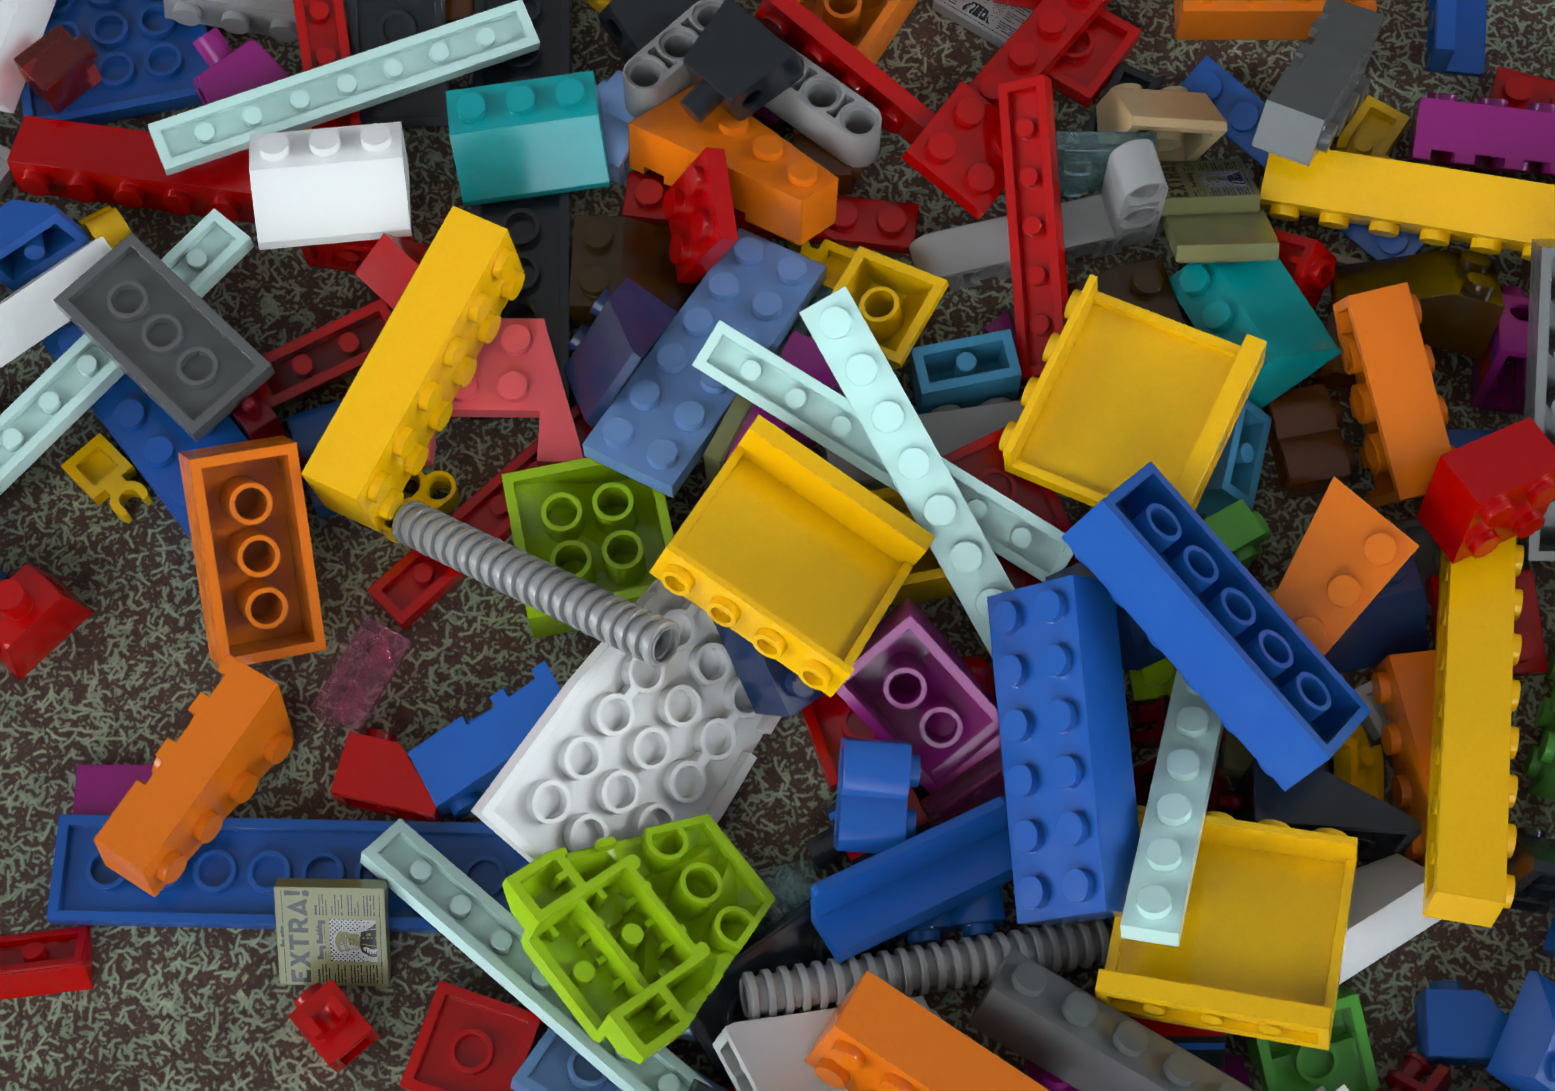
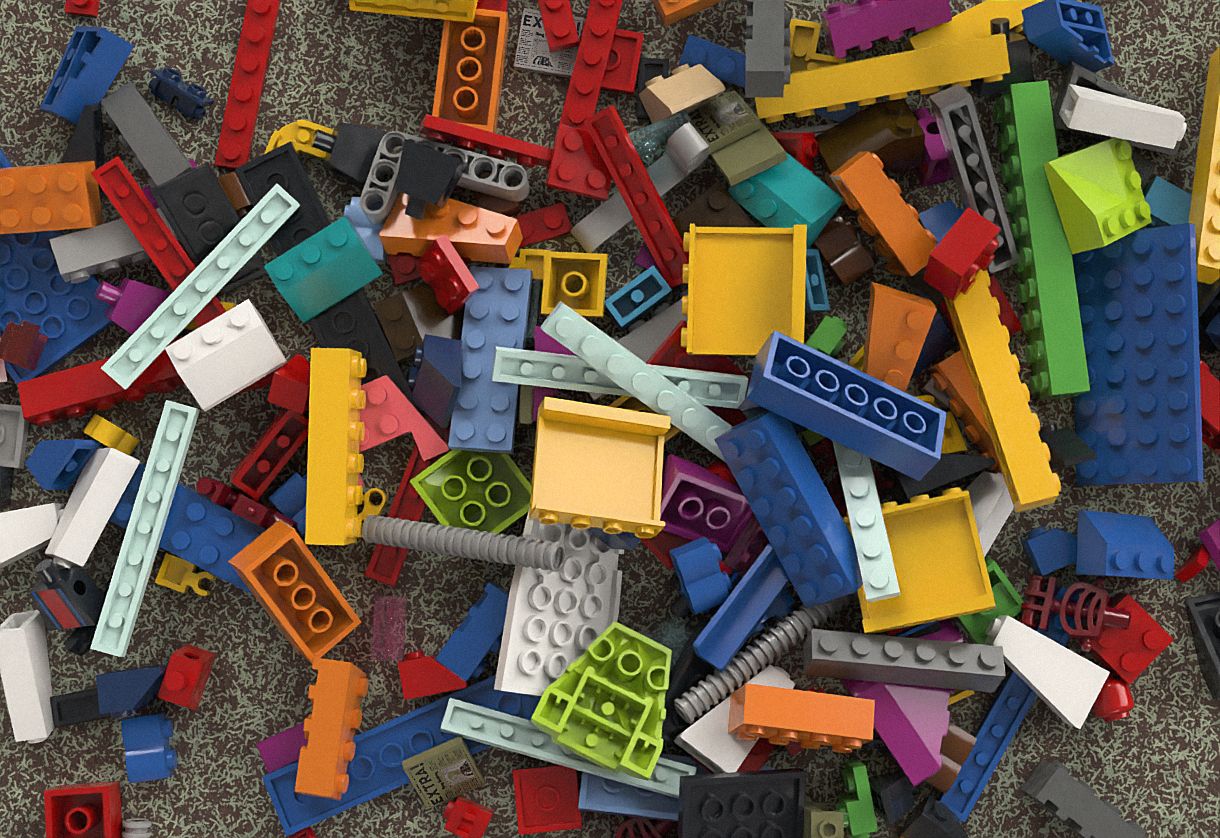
camera: 25 degrees left, 15 degrees up
dark grey plate [53,233,275,442] -> none

